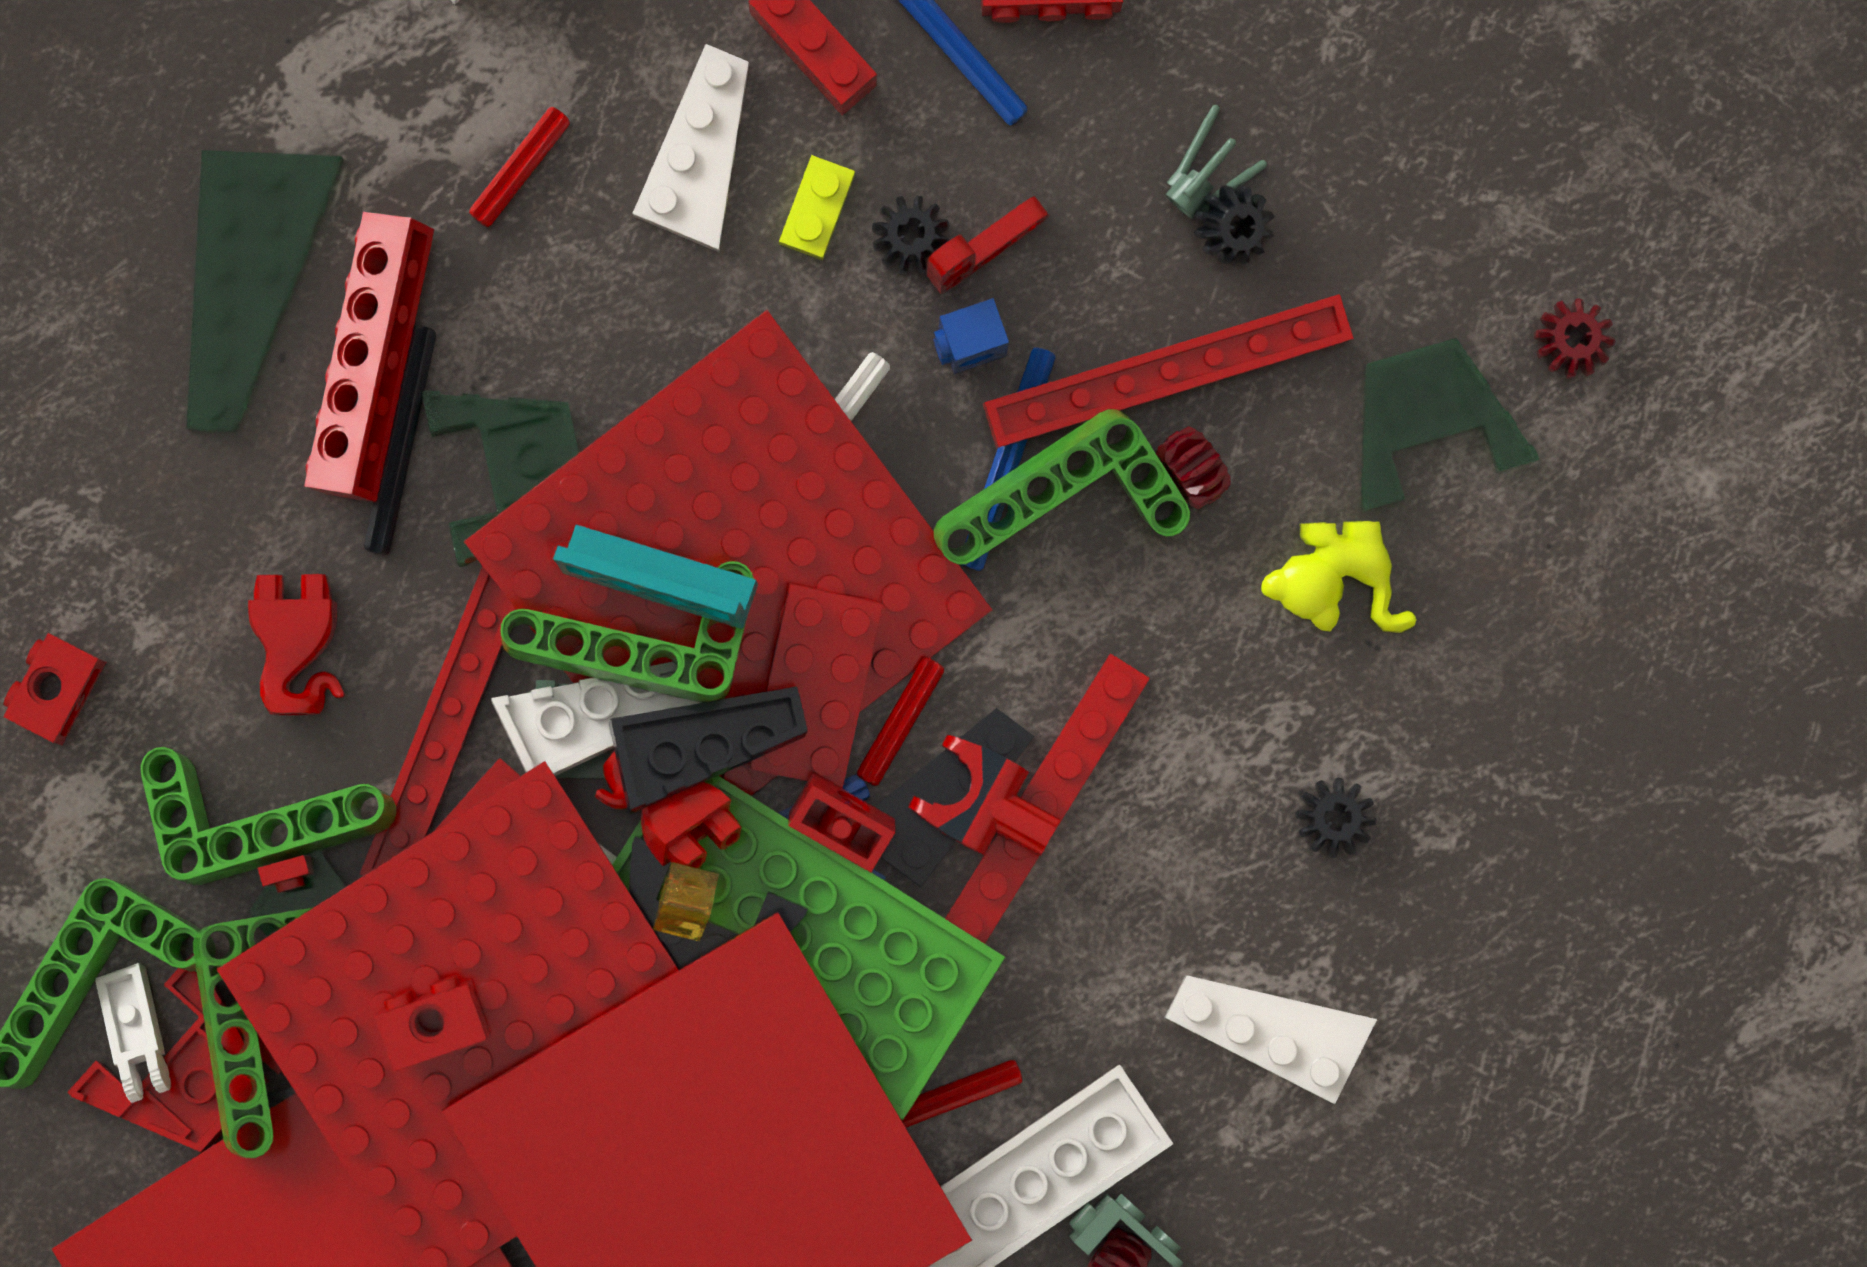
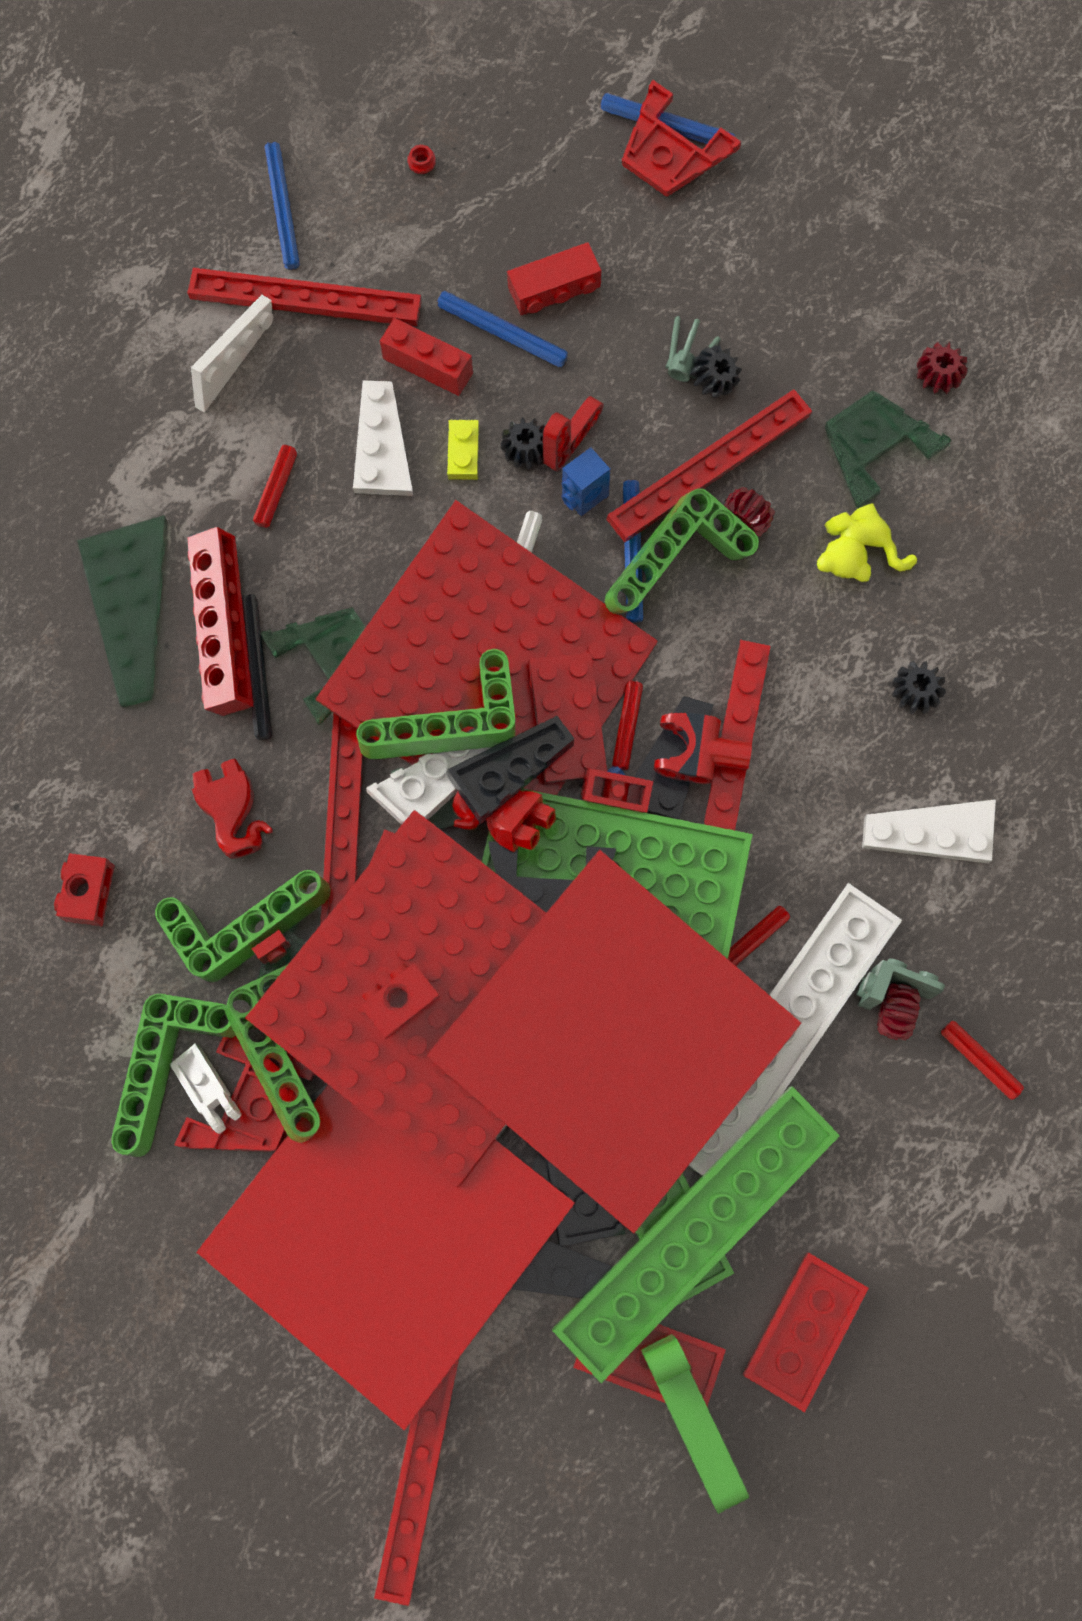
camera: 10 degrees left, 10 degrees down
teal fence [553,525,758,629] -> none
clear yellow brick [653,862,719,942] -> none

